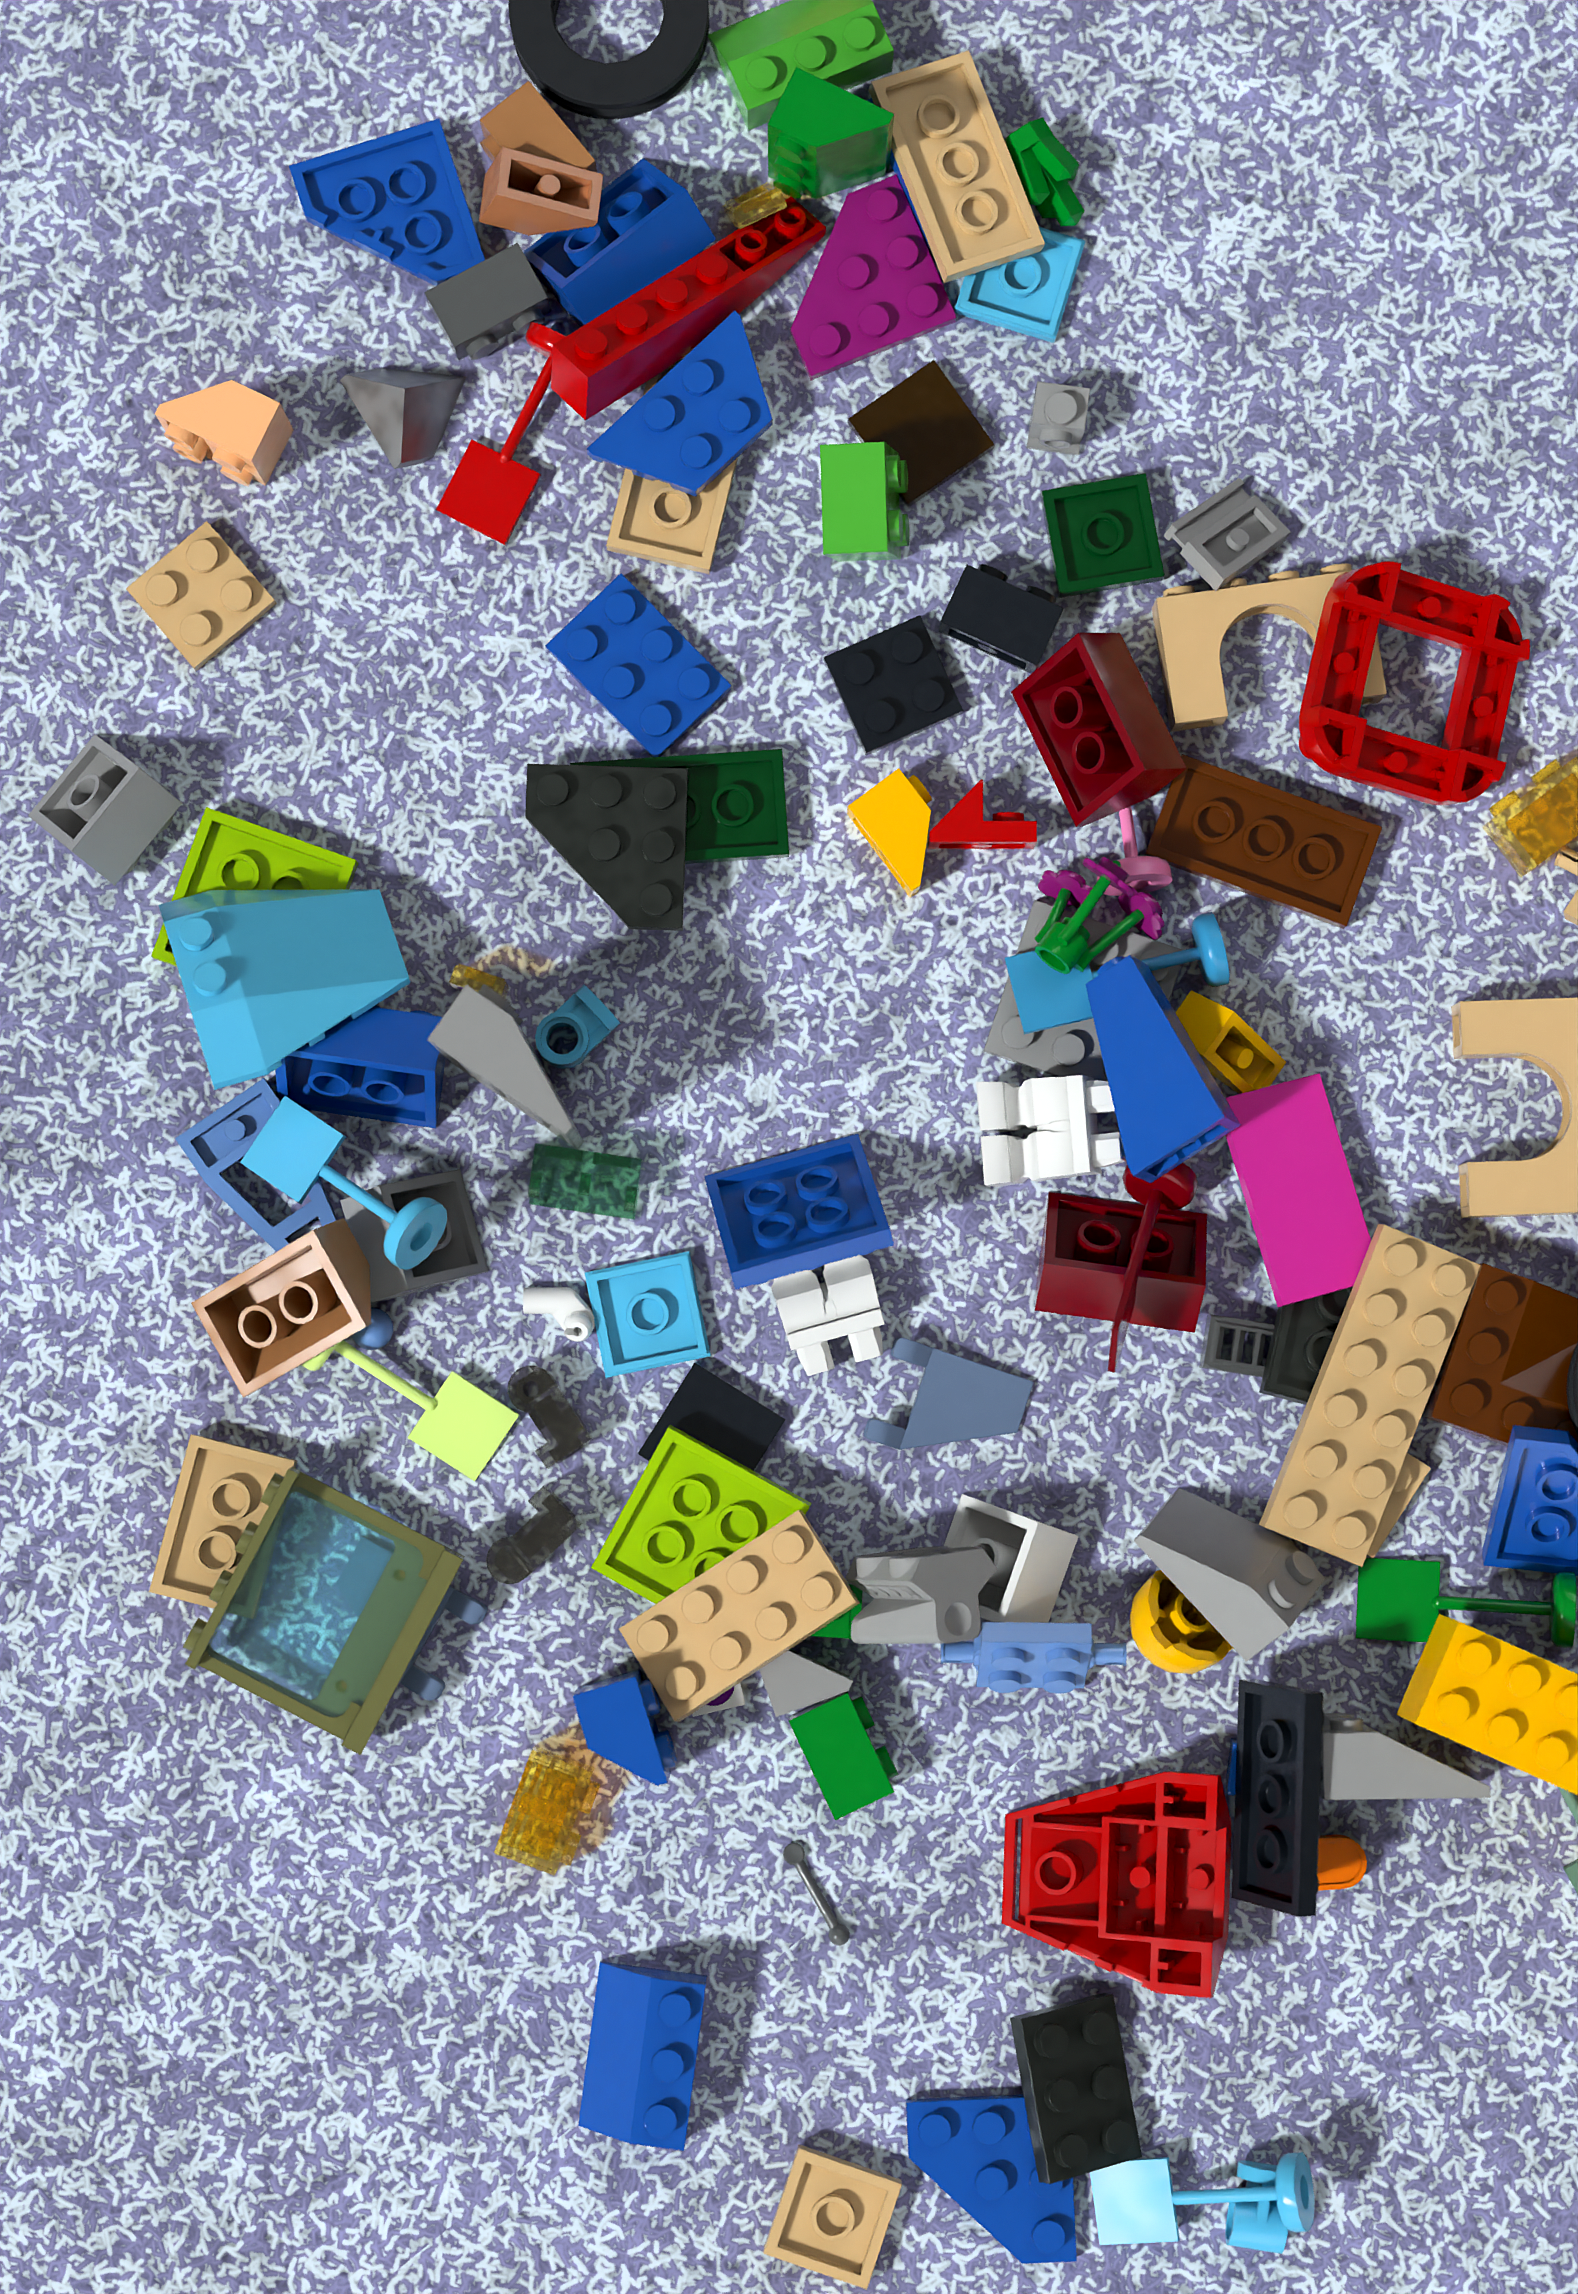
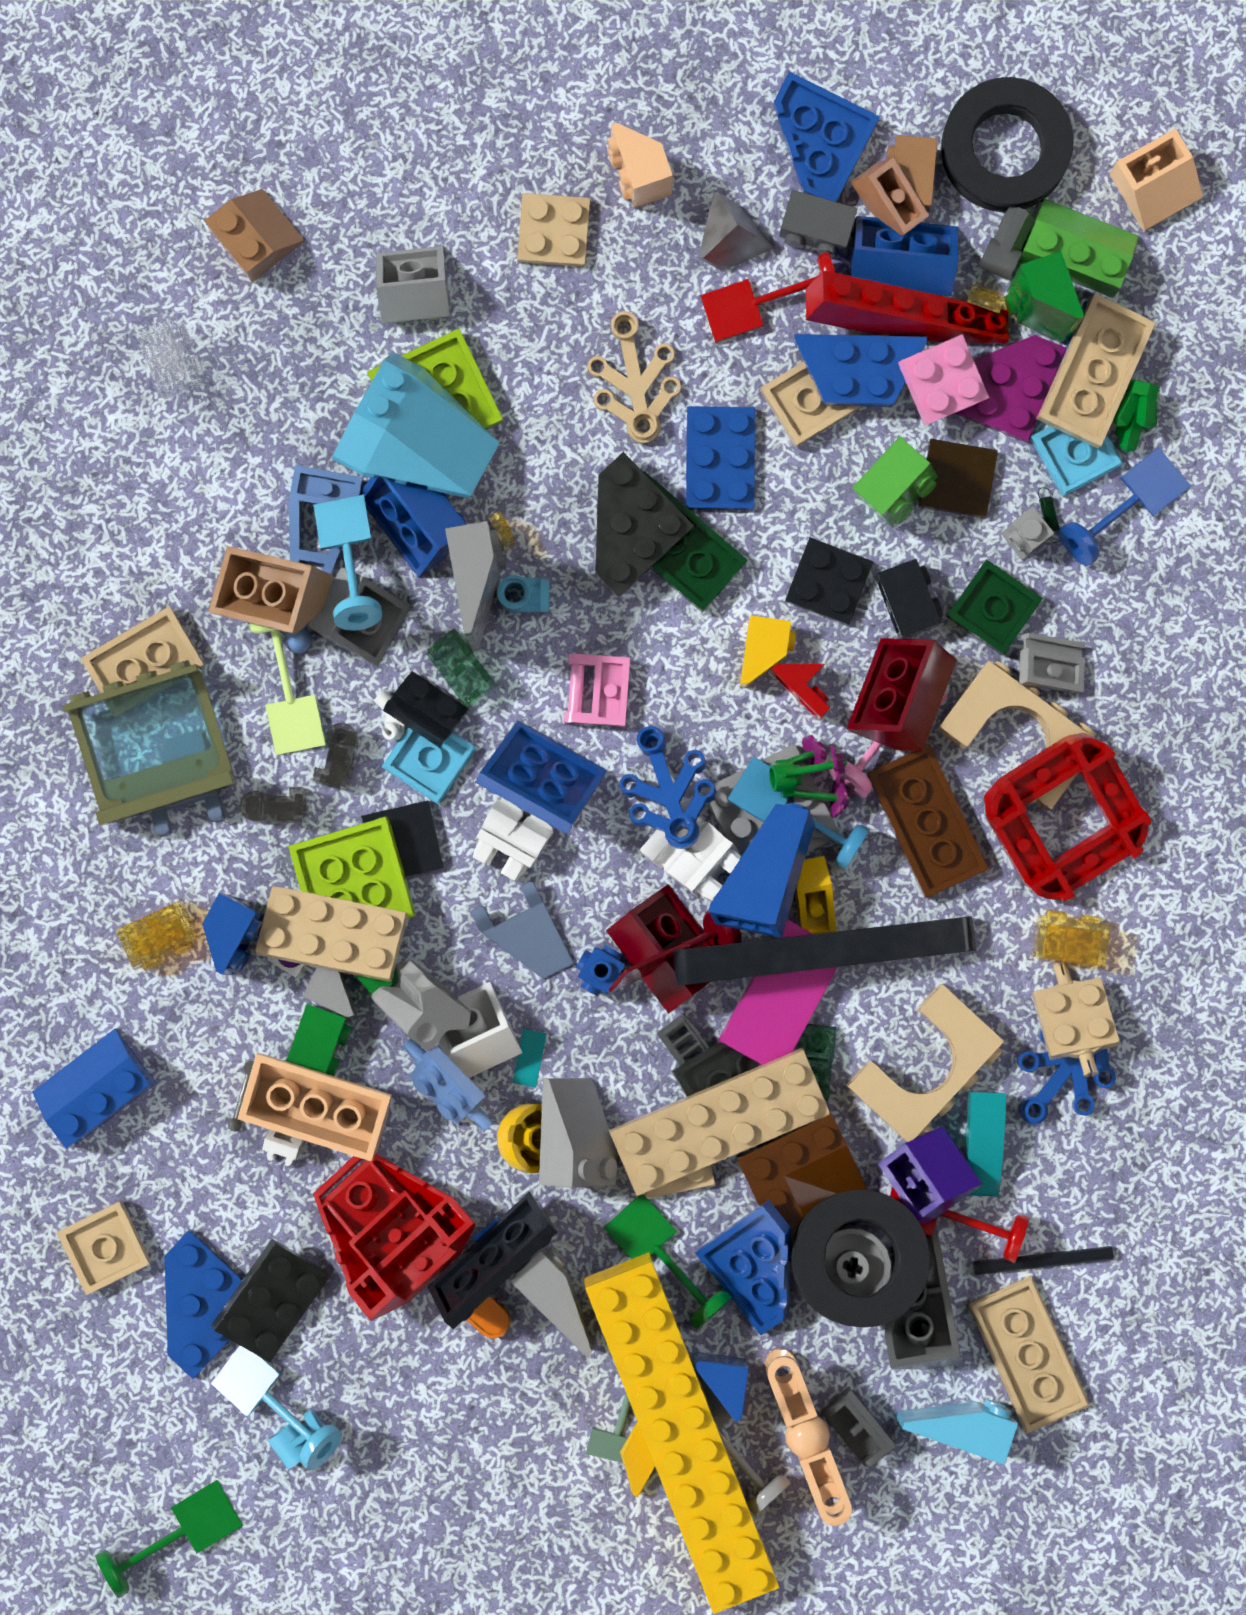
camera: 50 degrees right, 0 degrees up
none -> light nougat slope [238,1053,392,1161]
none -> white tile [262,1130,305,1166]
none -> black plate [383,671,469,748]
none -> teal window [512,1029,547,1088]
none -> bright pink plate [564,654,630,727]
none -> blue brick [575,945,625,997]
none -> tan plant [587,311,681,444]
none -> blue plant [619,726,717,849]
none -> black beam [672,916,977,986]
none -> clear green slope [799,1024,836,1101]
none -> bright pink plate [898,334,989,426]
none -> dark grey piece [978,207,1035,280]
none -> dark green piece [1038,487,1060,543]
none -> piece [1059,447,1191,566]

